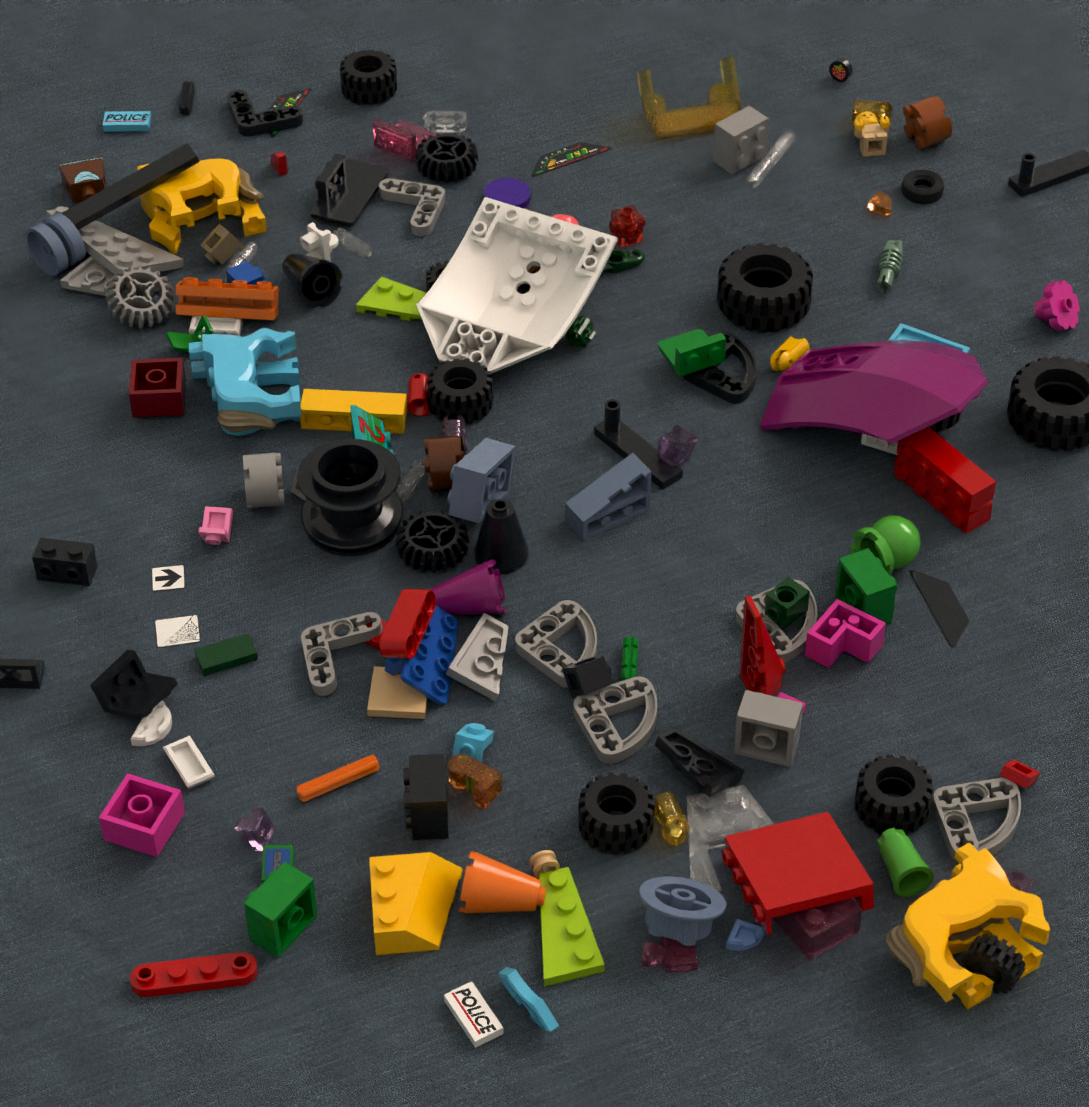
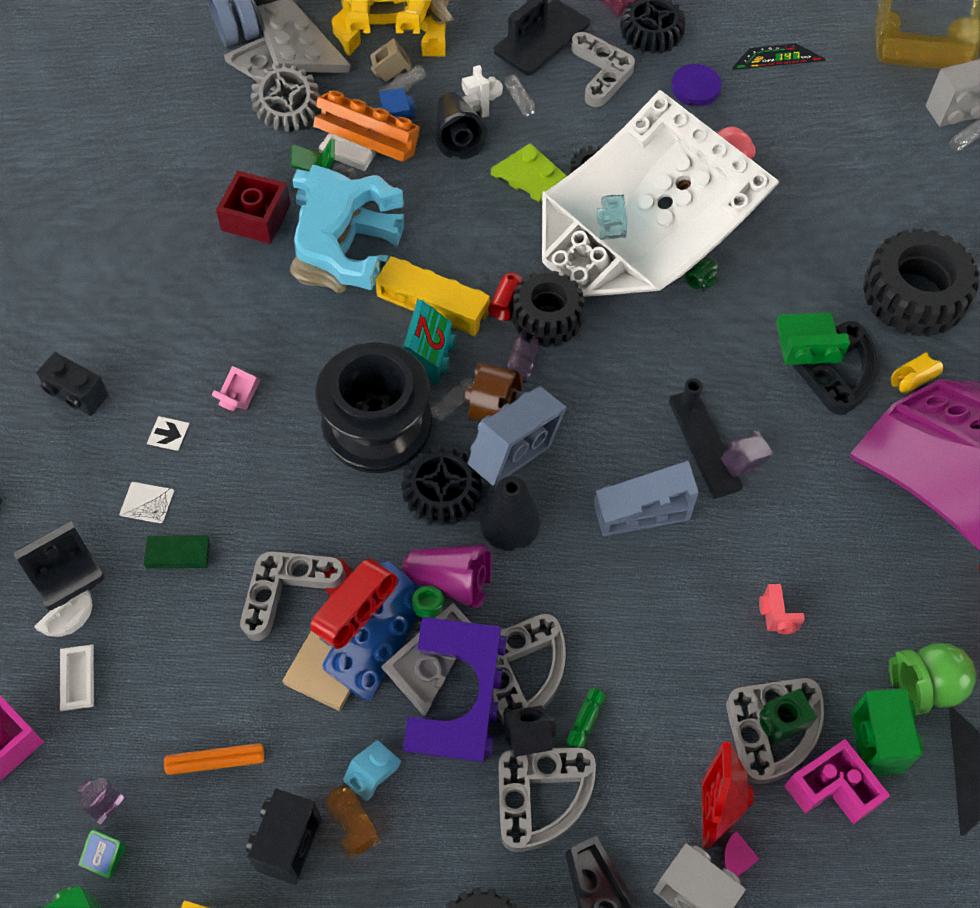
camera: 20 degrees right, 15 degrees up
light grey brick [243,452,285,508] -> none
dark green piece [602,249,645,273] -> none
clear red brick [609,205,645,247] -> none
none -> dark purple arch [403,617,507,762]
none -> green tile [412,586,444,618]
none -> clear light blue brick [597,194,628,240]
none -> coral bracket [759,584,805,635]

